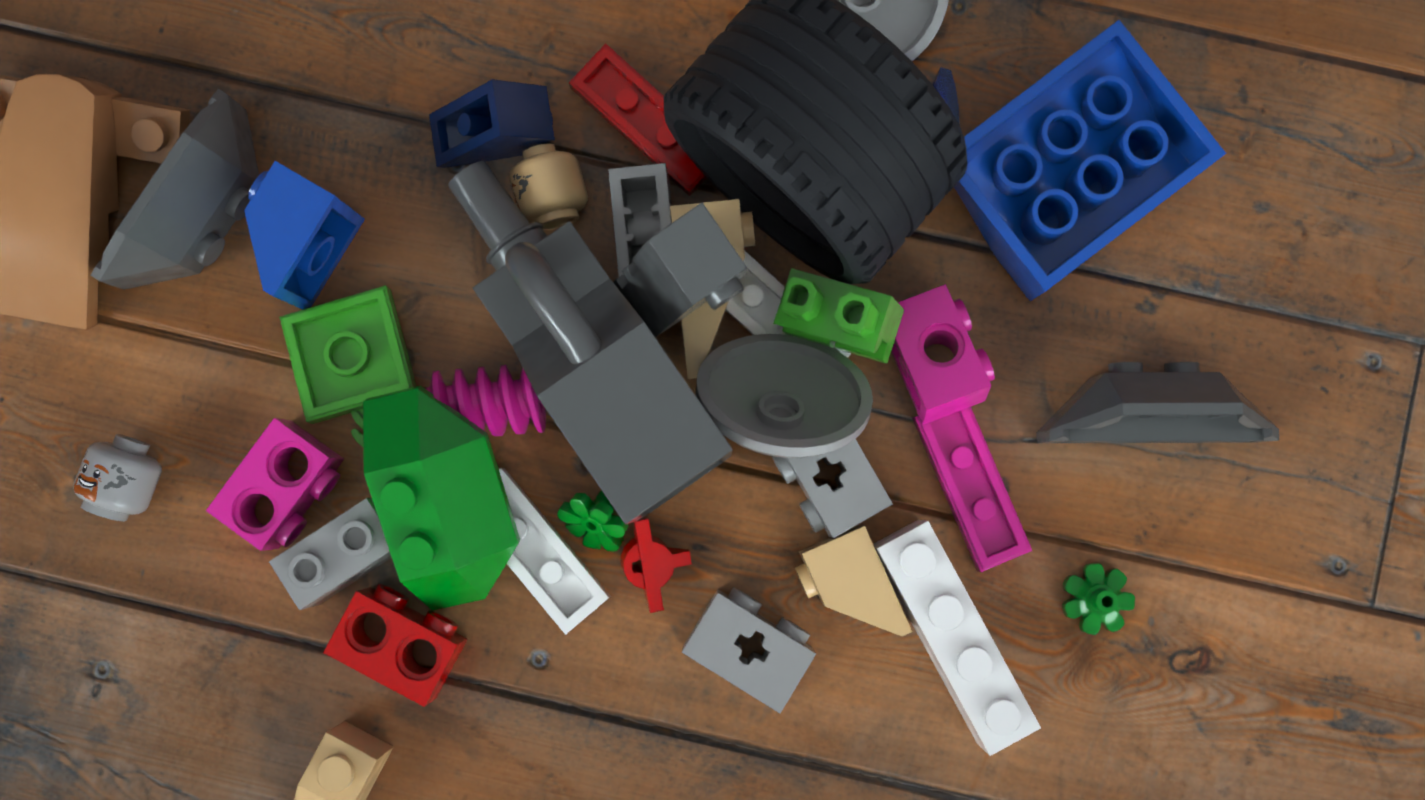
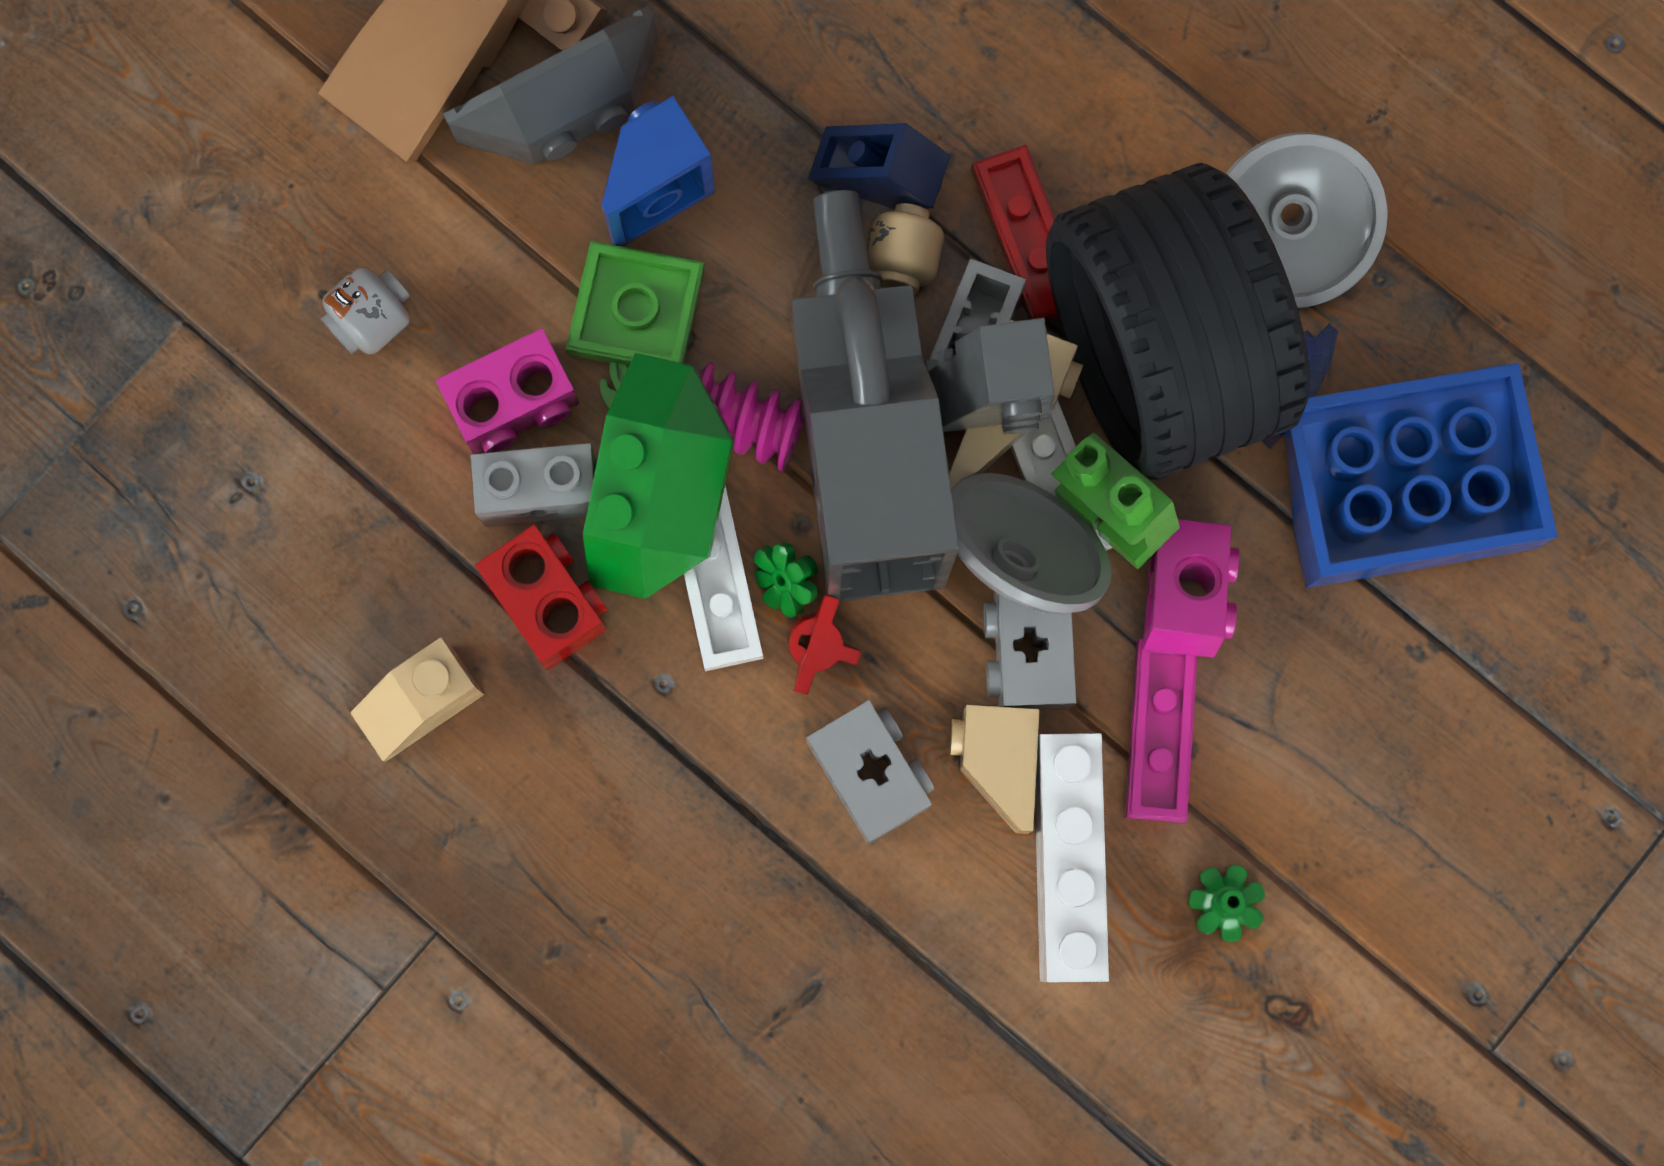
camera: 20 degrees right, 5 degrees down
dark grey wedge [1036,362,1279,443] -> none

